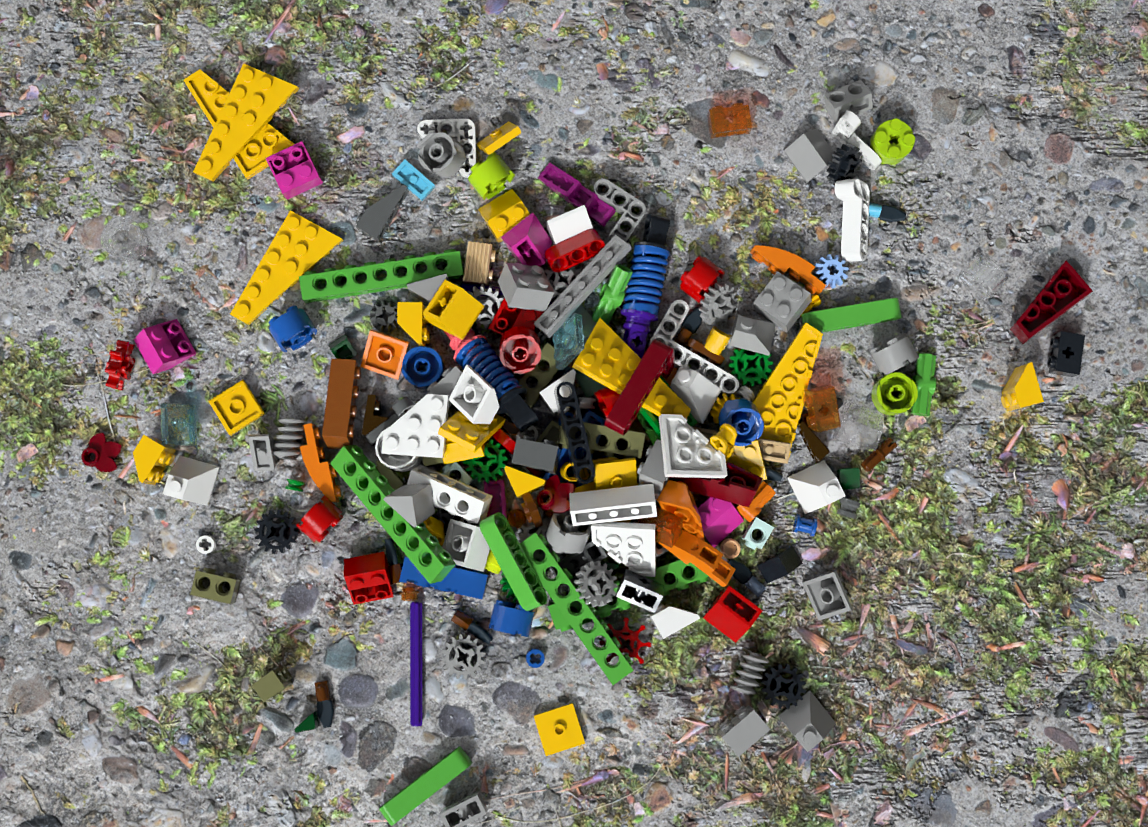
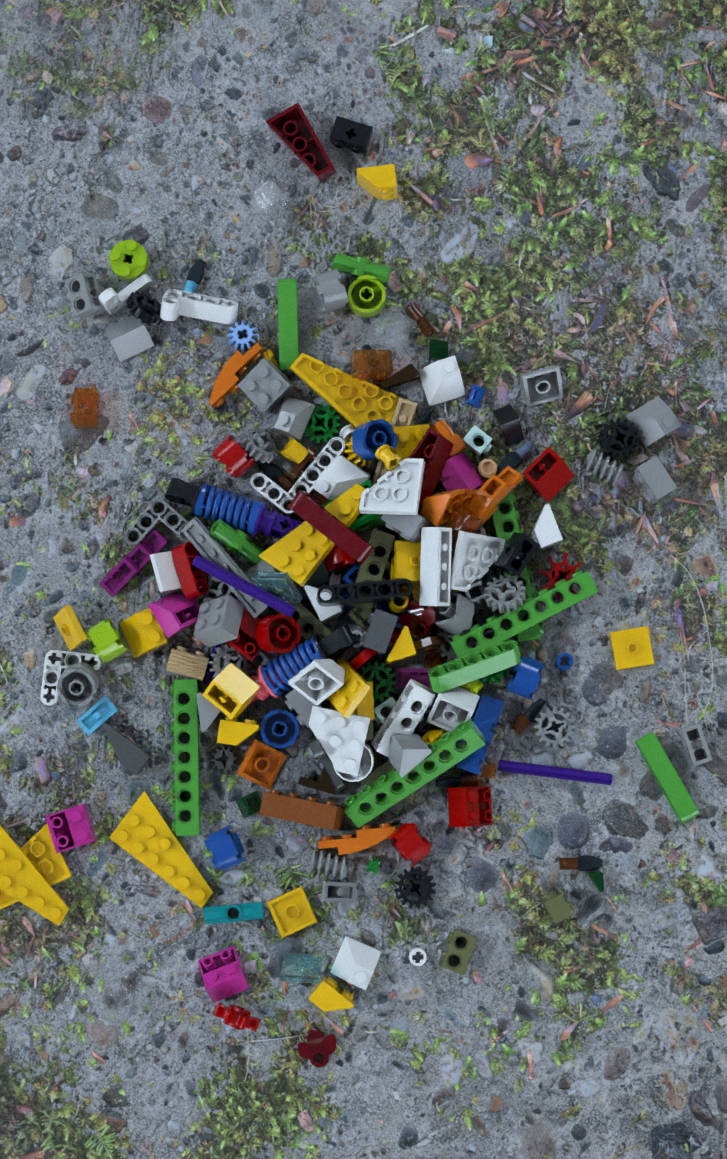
camera: 80 degrees left, 0 degrees up
none -> dark purple axle [192,556,296,617]
none -> teal piece [204,901,264,925]

